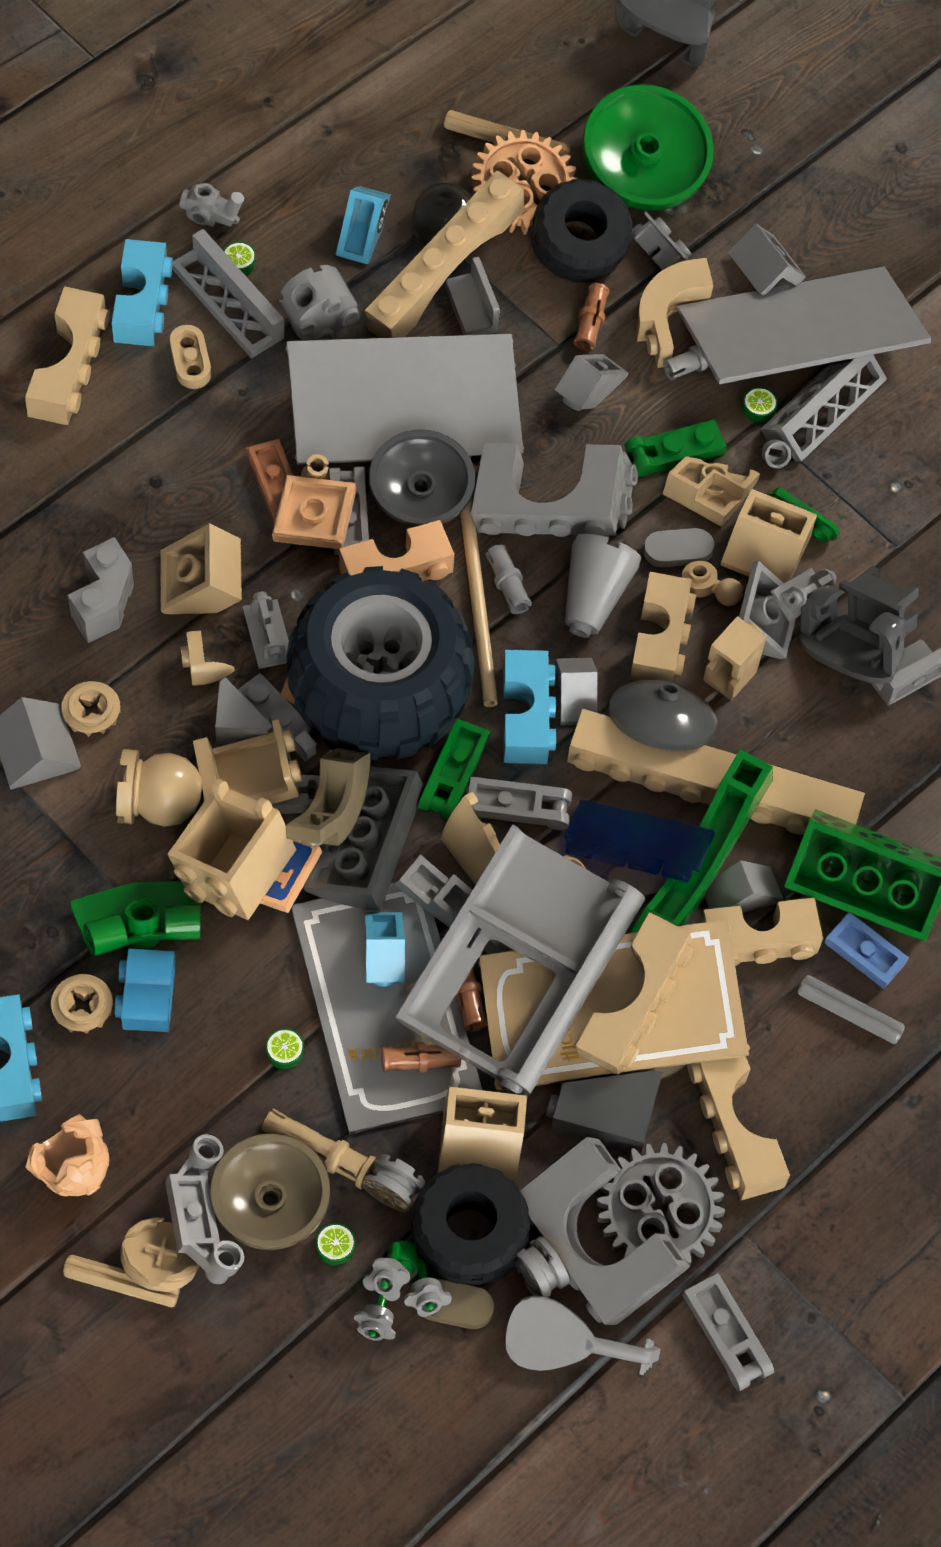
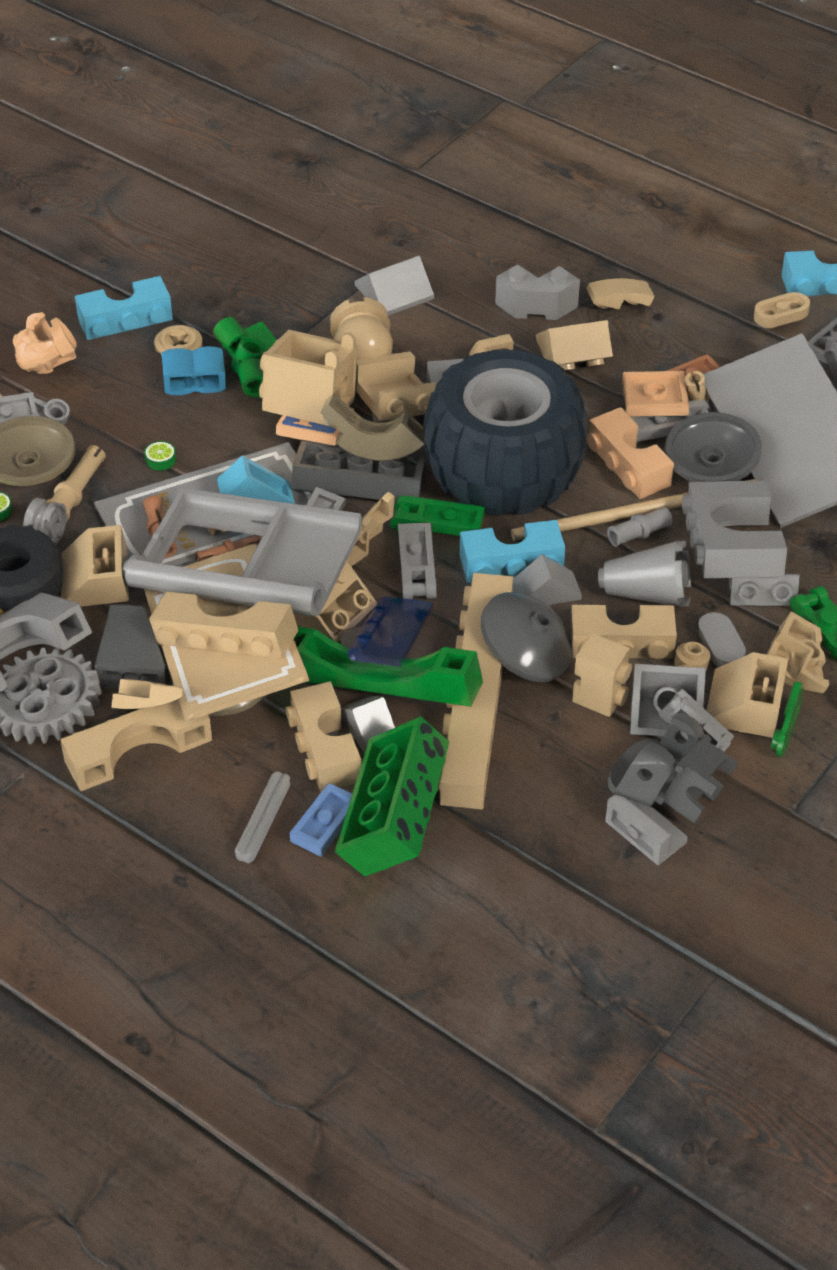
camera: 85 degrees right, 15 degrees down
tan arch [25,286,110,425] -> none
tan gear [61,681,121,737] -> none
none -> tan slope [111,679,184,709]
none -> tan slope [586,278,655,309]

